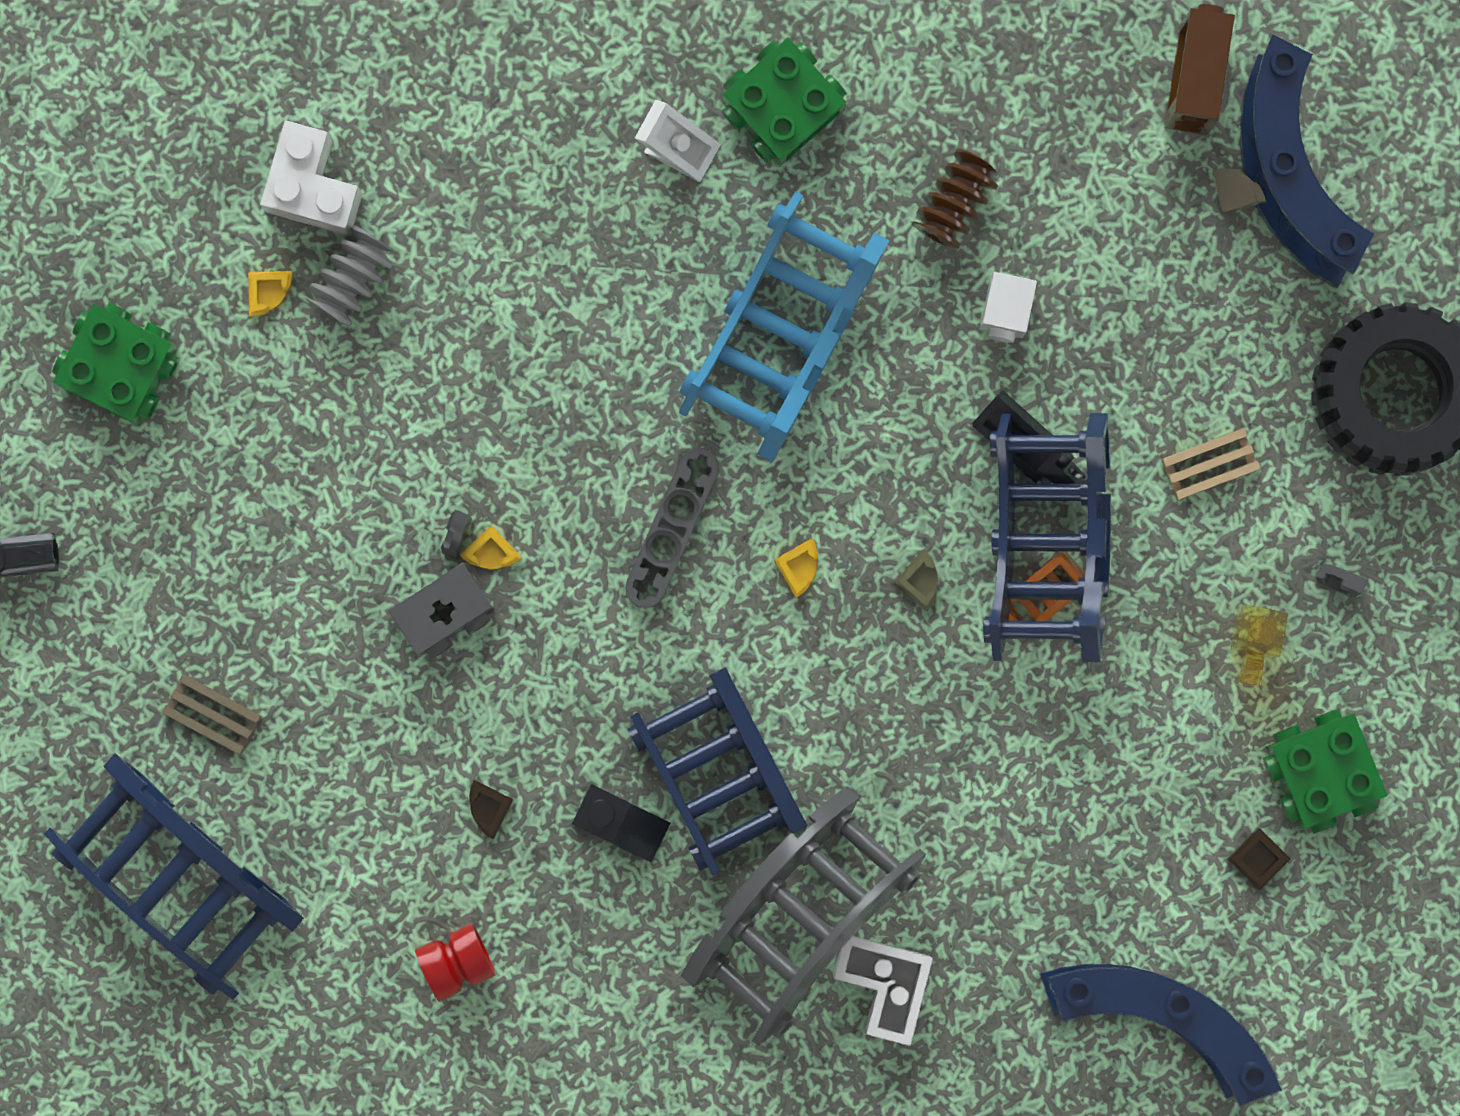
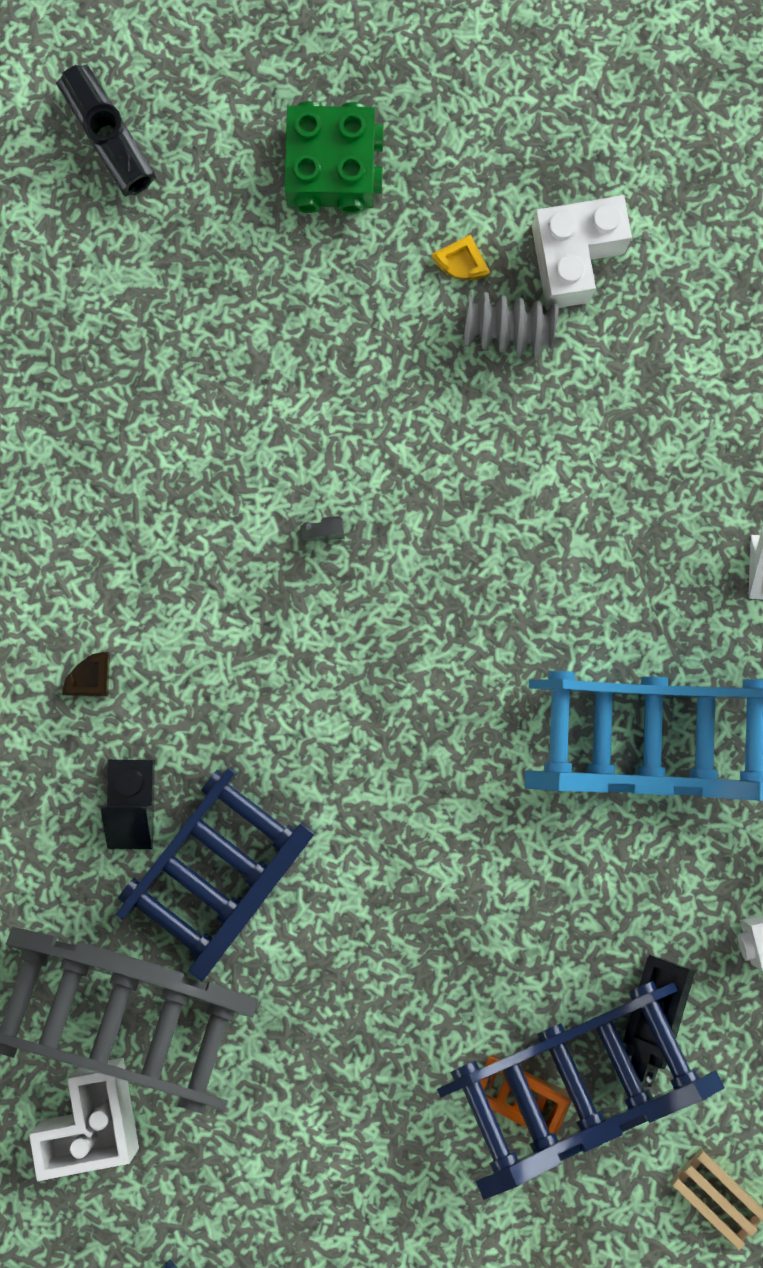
camera: 70 degrees right, 0 degrees up
dark tan tile [162,674,262,755] -> none
dark grey brick [388,563,494,659] -> none
yellow tile [460,525,522,570] -> none
dark grey beam [625,447,719,609] -> none
yellow tile [774,538,818,598] -> none
olive tile [894,549,938,612] -> none

